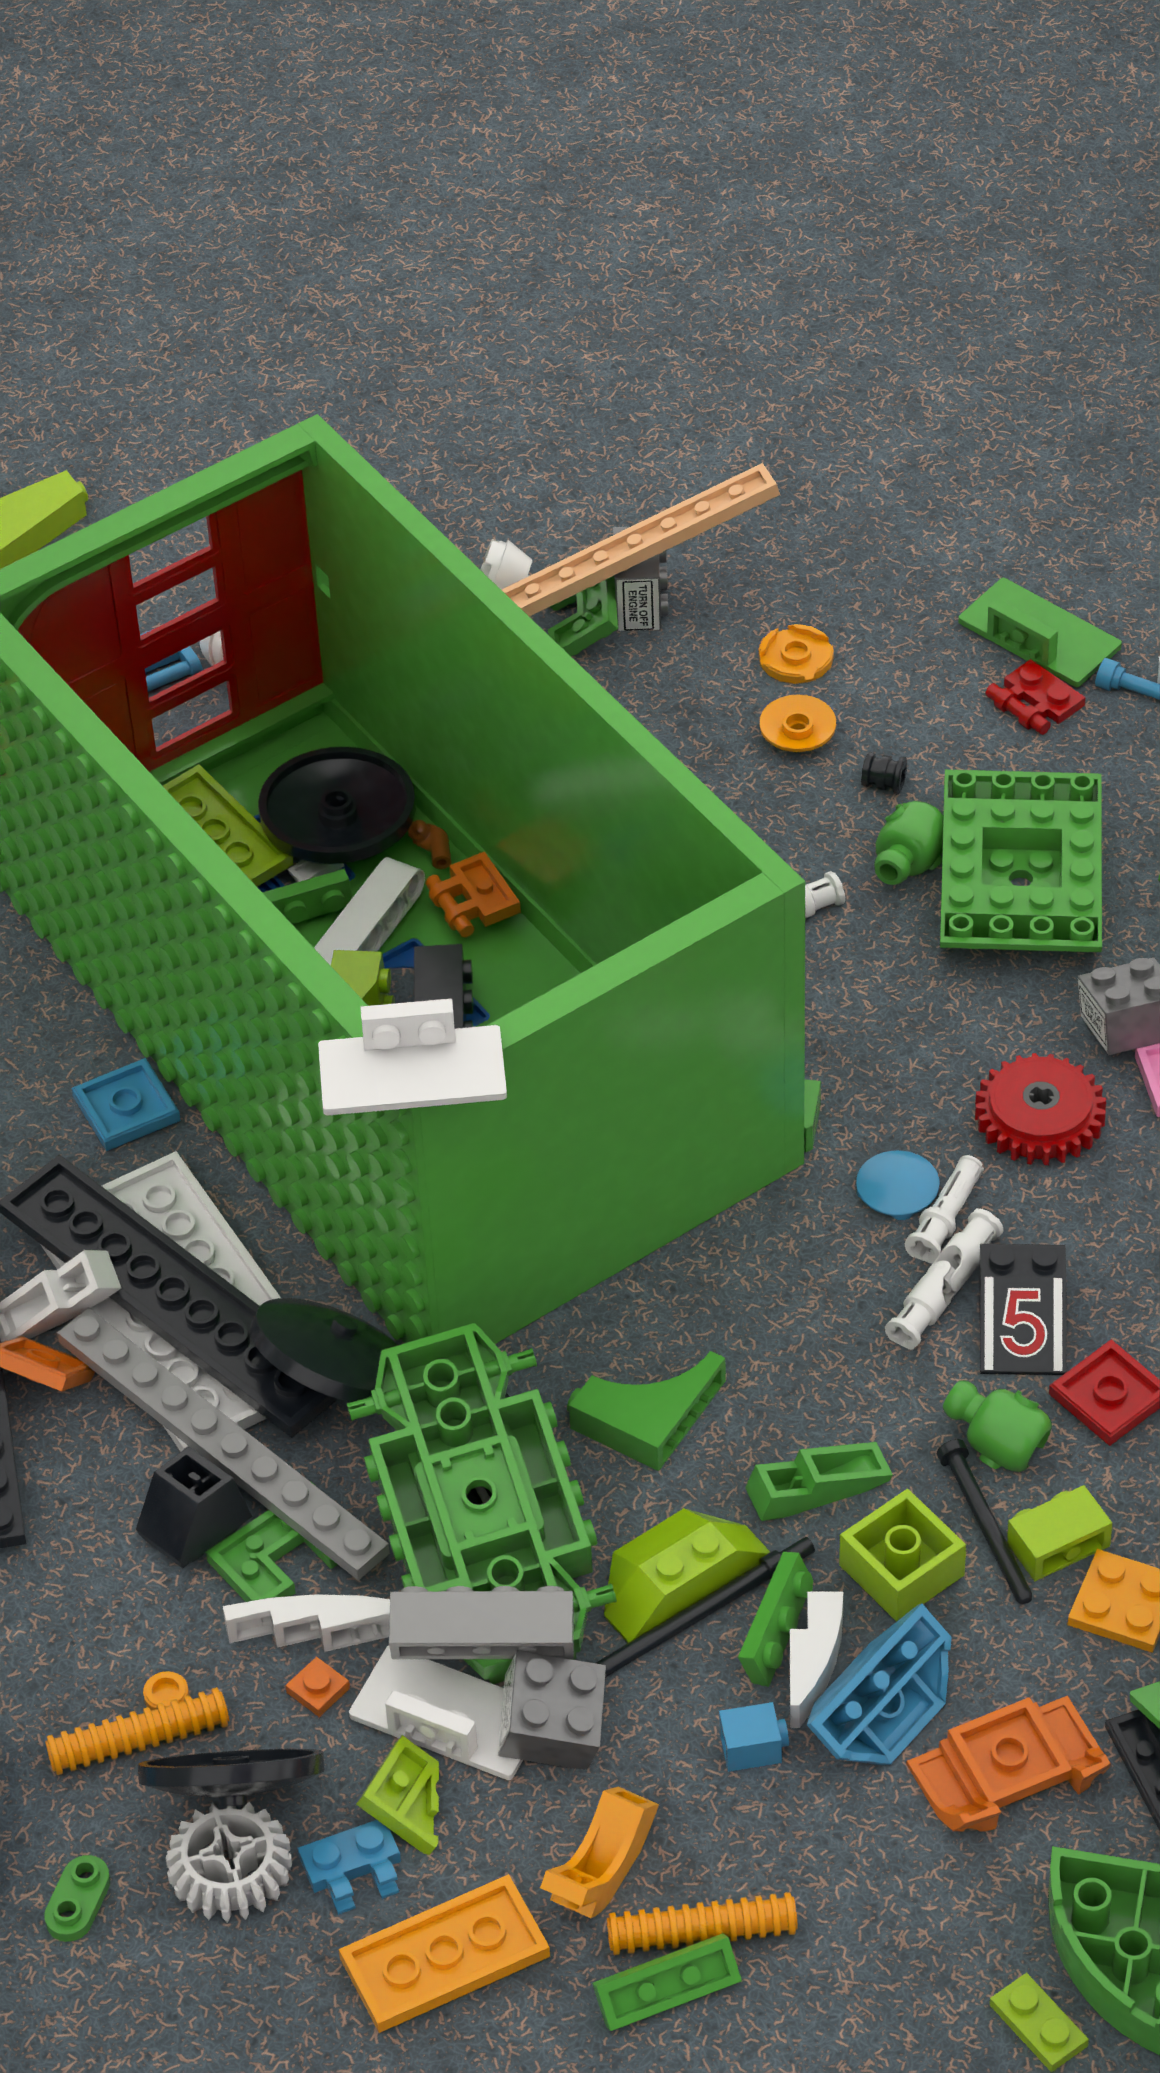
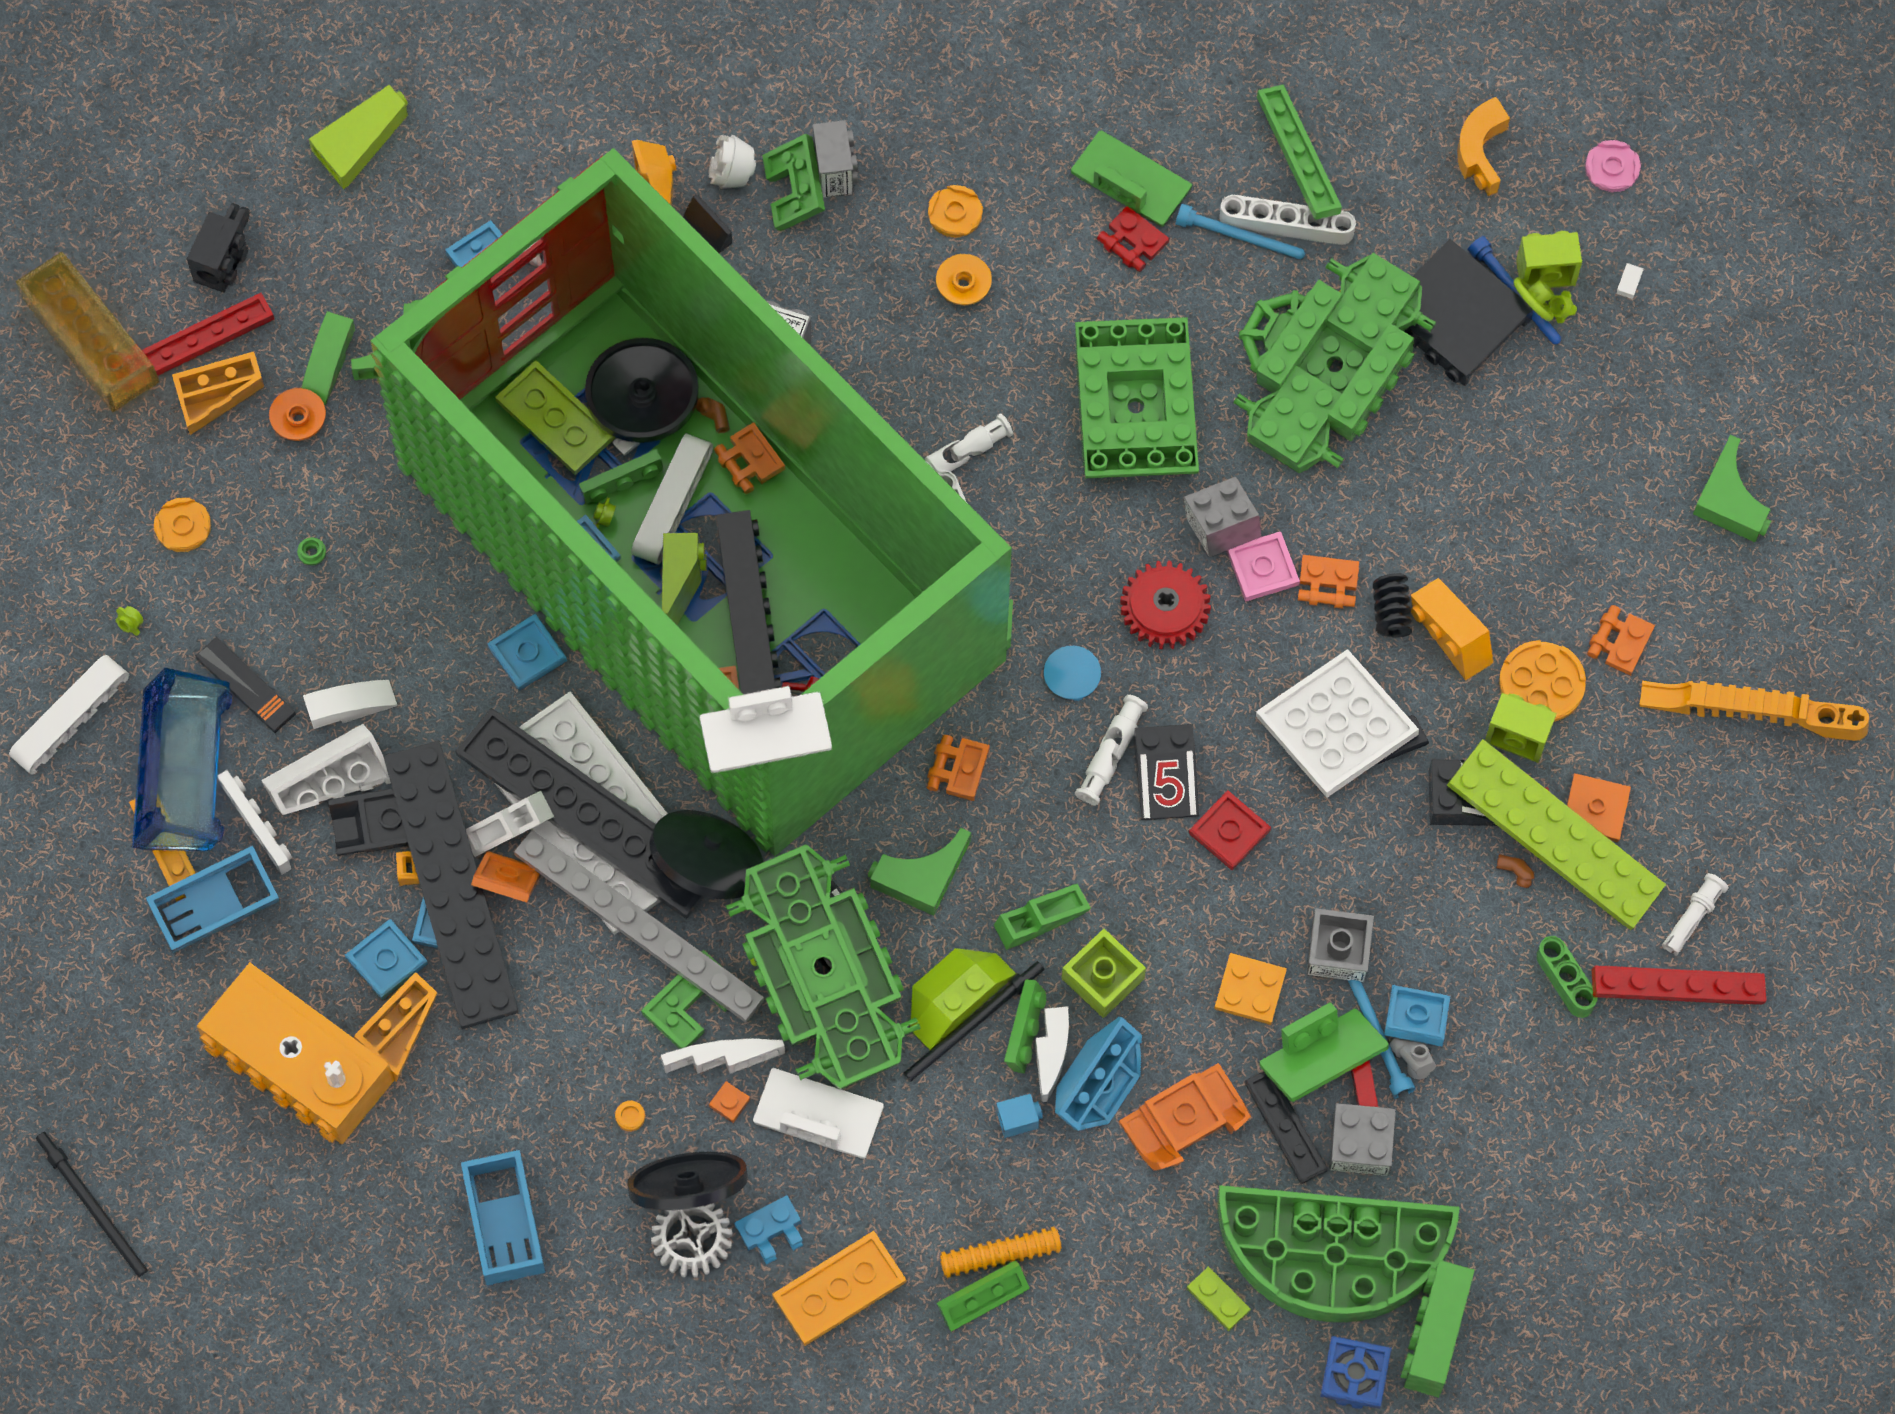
camera: 10 degrees left, 20 degrees up
bright green plate [44,1855,110,1942] -> none
light orange piece [45,1687,230,1775] -> none
black slope [136,1446,252,1568] -> none
lime wing [356,1735,439,1855] -> none
light grey brick [389,1586,574,1659] -> none
flat silver brick [498,1650,606,1769] -> none
light nougat plate [502,463,780,617] -> none
light orange arch [540,1786,659,1918] -> none
black bush [861,752,907,795] -> none
bright green piece [874,801,944,885] -> none
white pin [905,1155,984,1264] -> none
black bar [936,1439,1032,1605] -> none
bright green piece [943,1380,1052,1472] -> none
lime brick [1007,1485,1112,1582] -> none
none -> orange plate [927,735,990,801]

